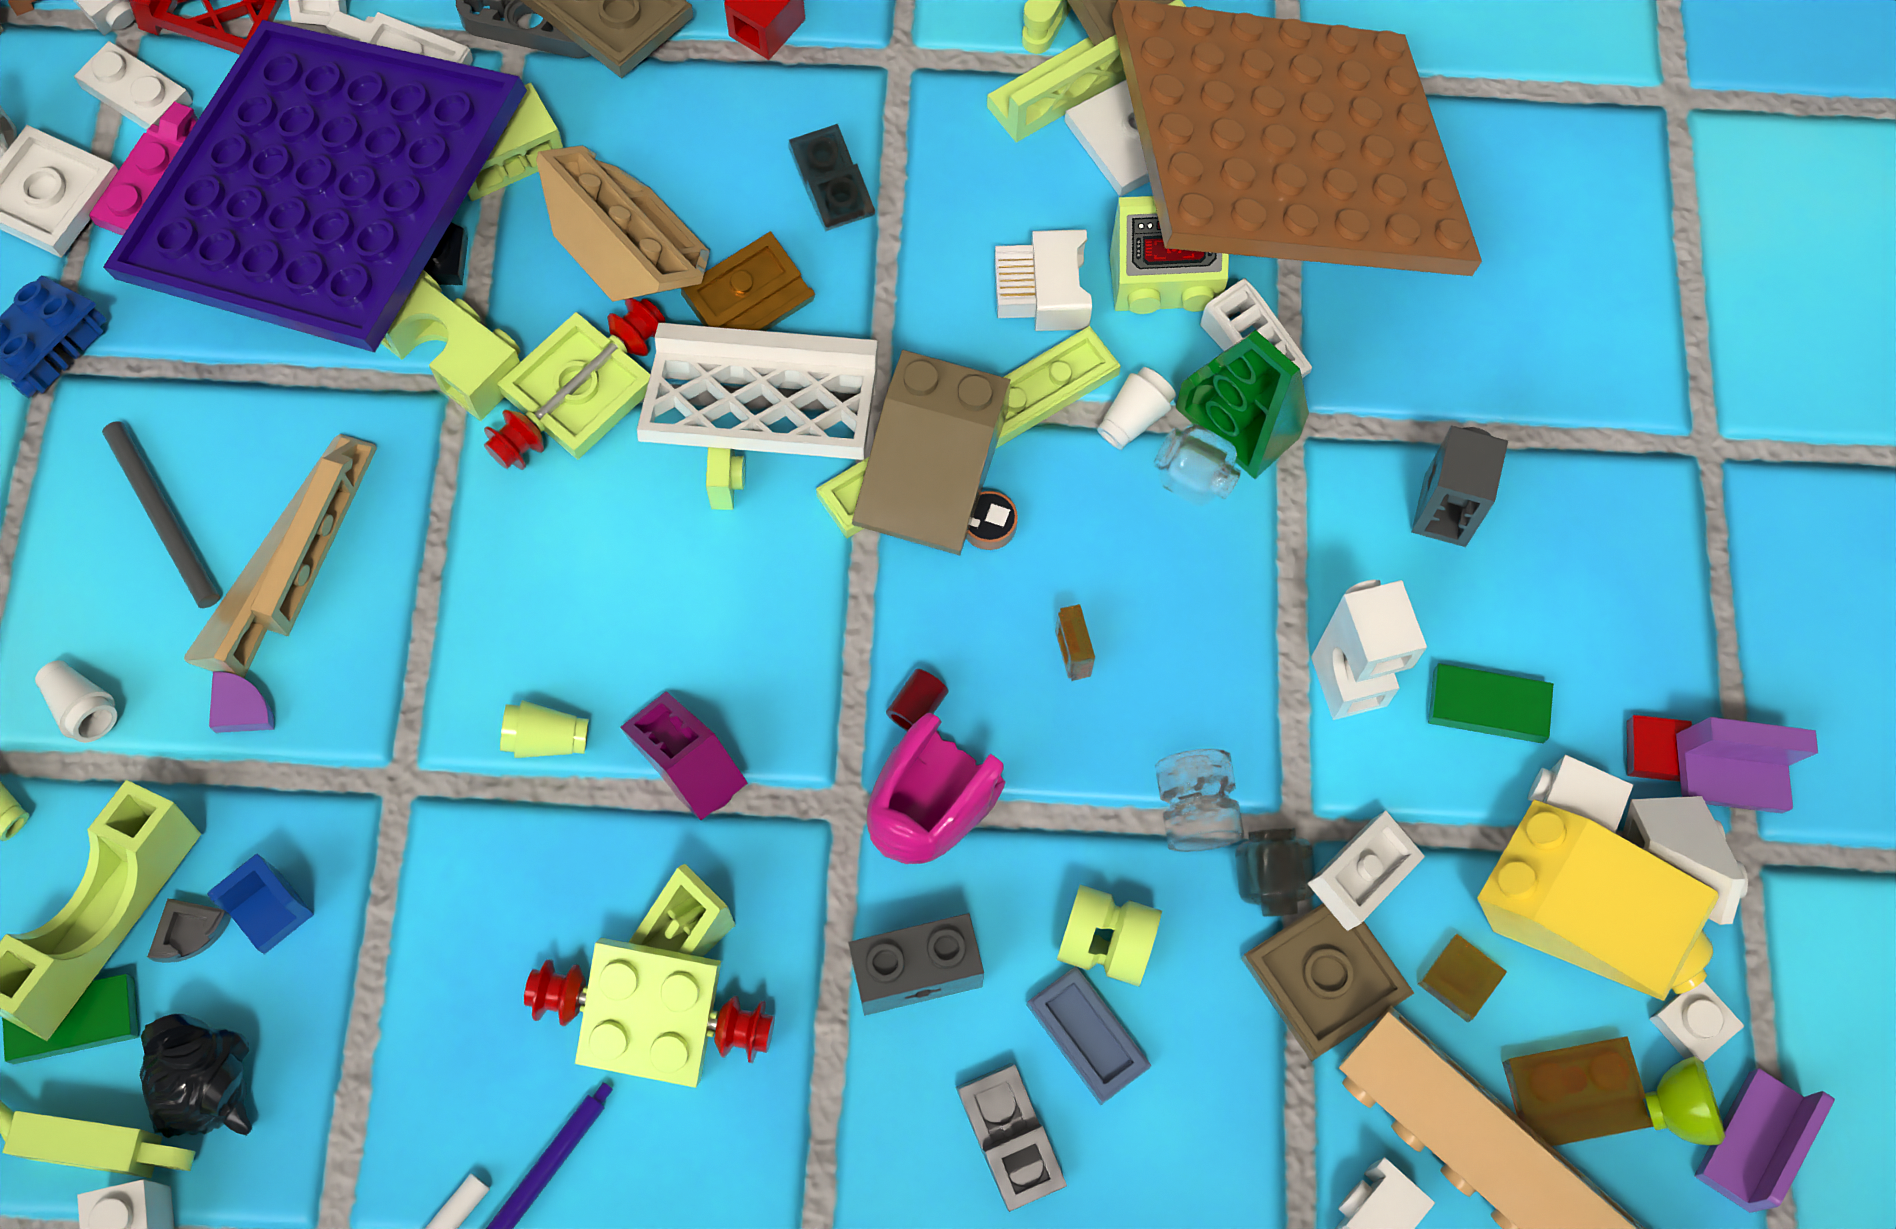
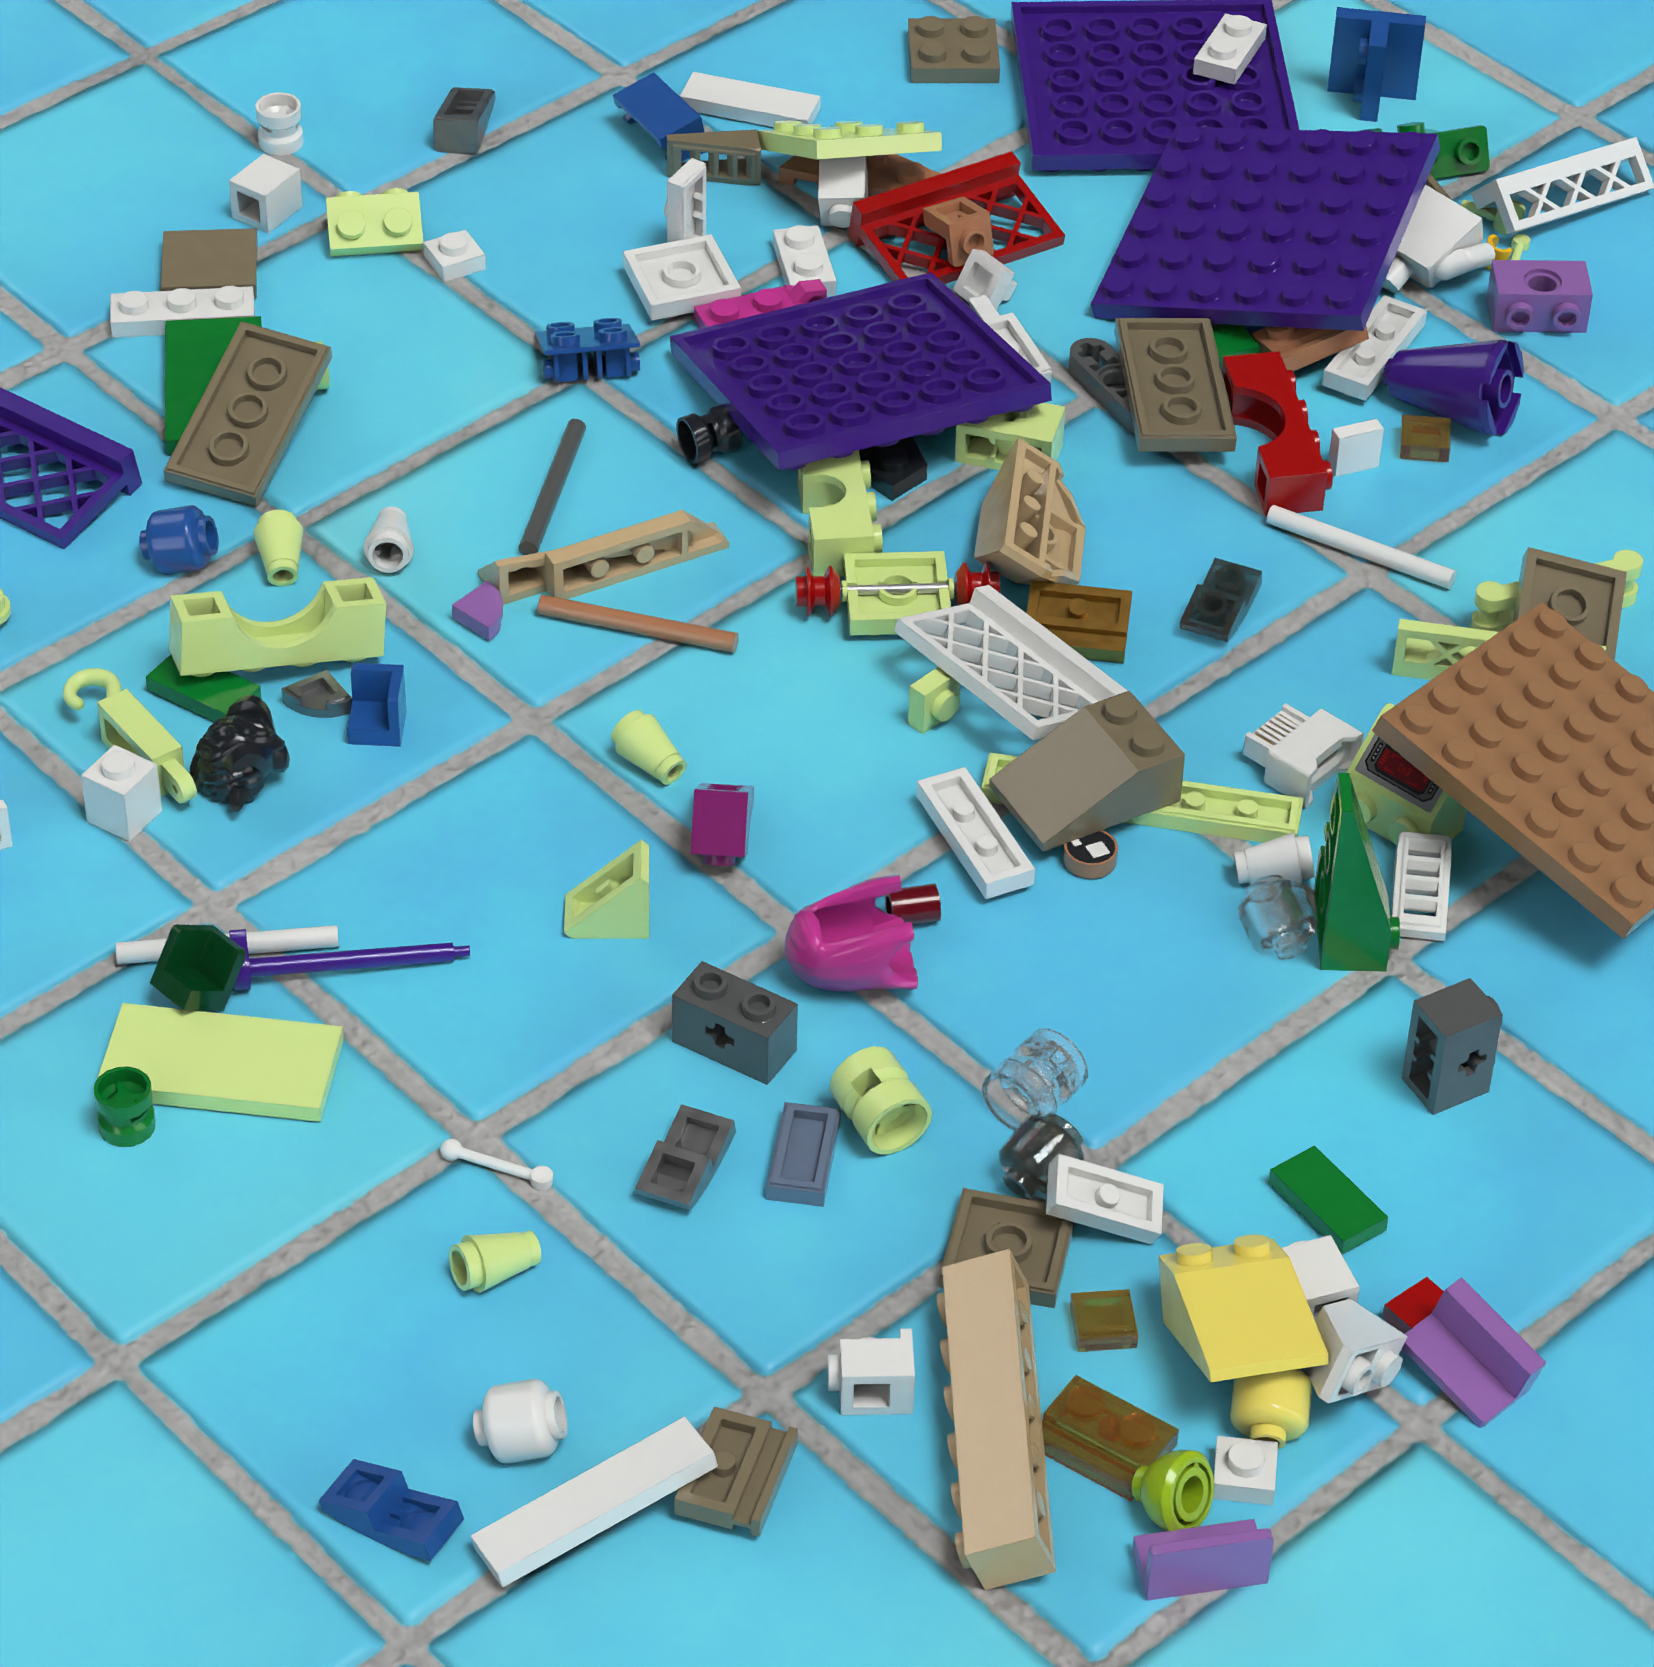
camera: 45 degrees right, 25 degrees down
yellowish green plate [524,938,775,1088] -> none
clear orange tile [1055,604,1095,681] -> none
white arch [1311,580,1427,720] -> none
none -> nougat bar [537,595,739,653]
none -> black wheel [676,404,742,464]
none -> white plate [917,767,1035,899]
none -> white bar [1266,505,1457,589]

